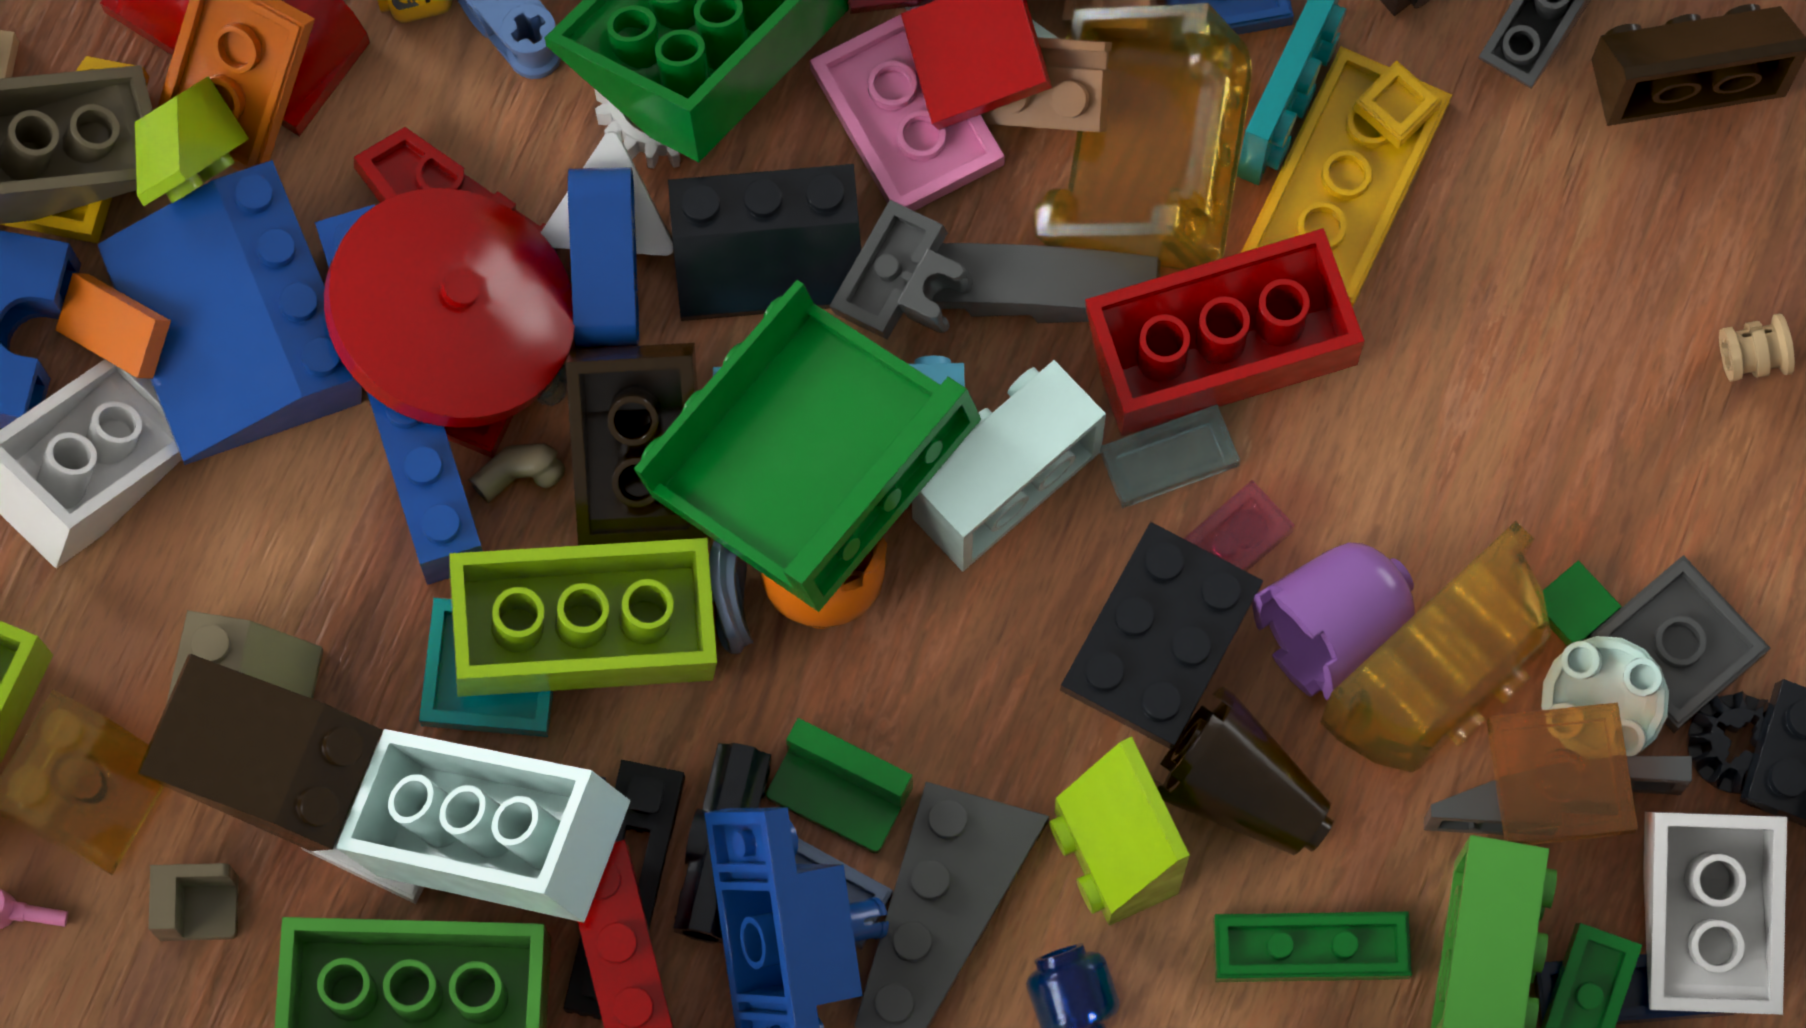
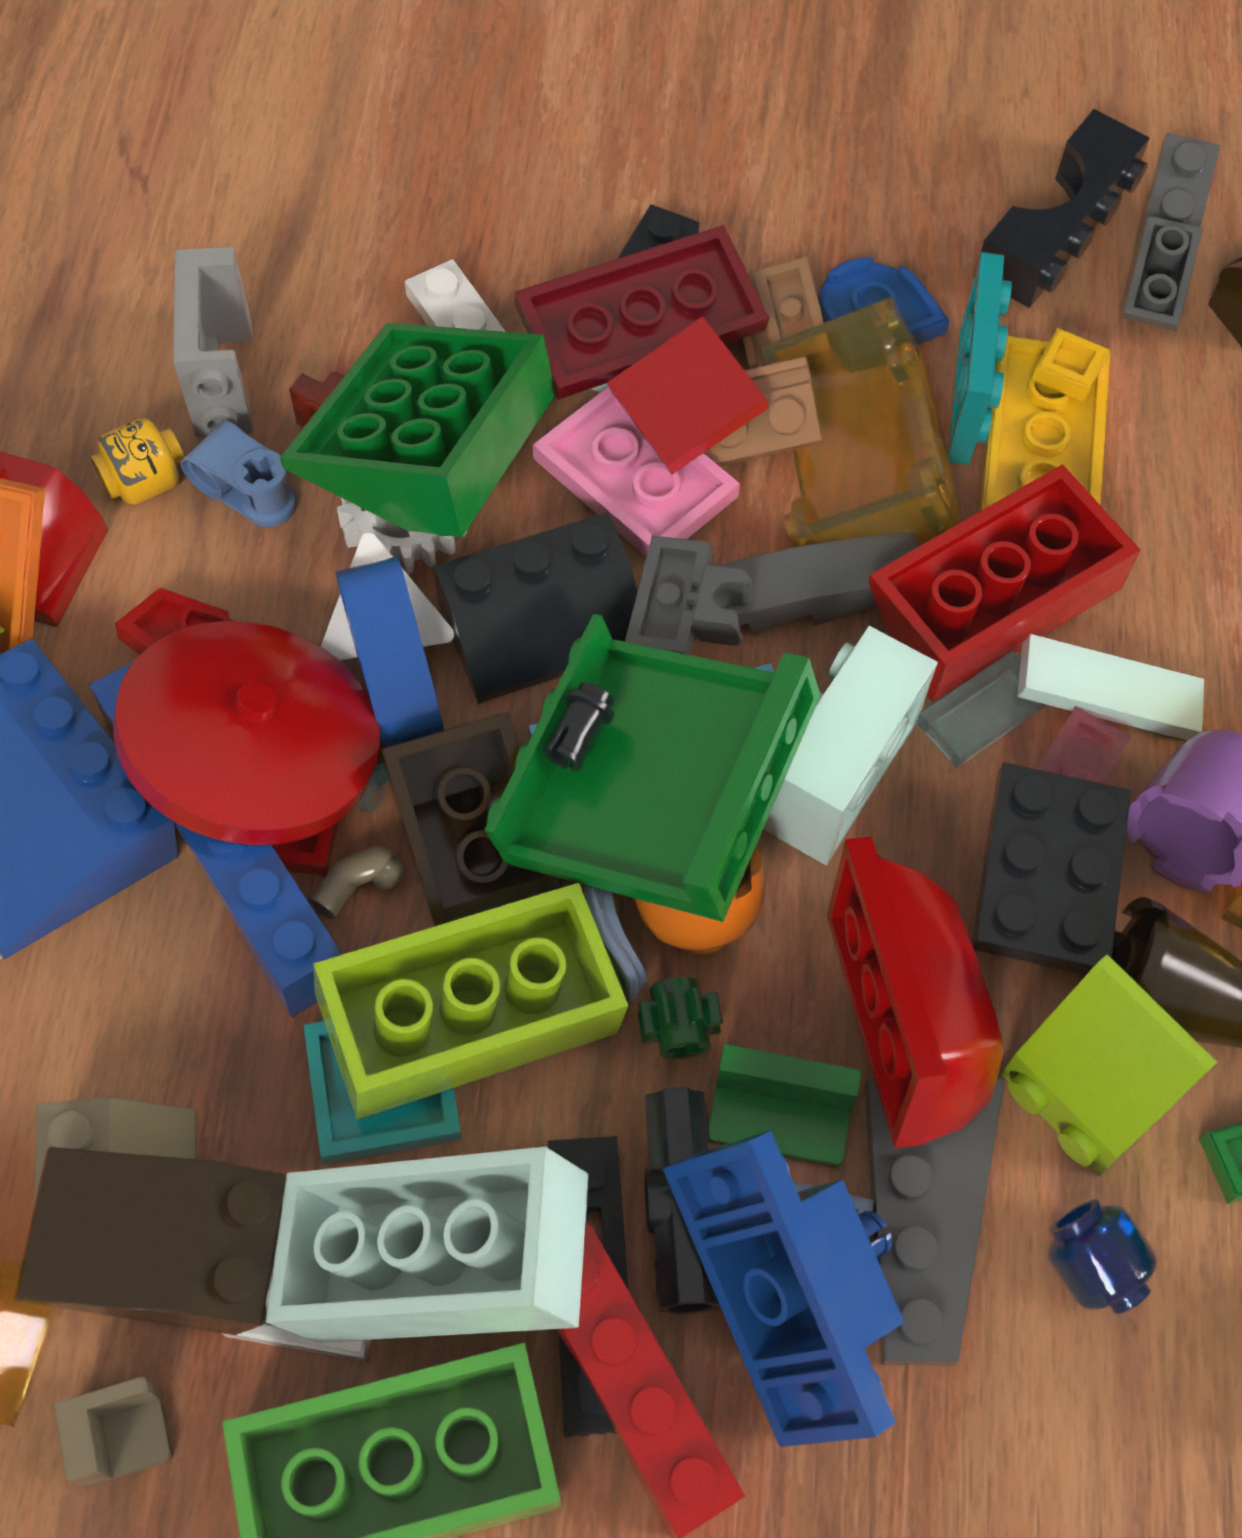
camera: 20 degrees left, 10 degrees down
none -> black pin [542,682,615,772]
none -> dark green gear [638,977,723,1059]
none -> red windscreen [827,836,1004,1149]
none -> light aqua tile [1017,634,1204,740]

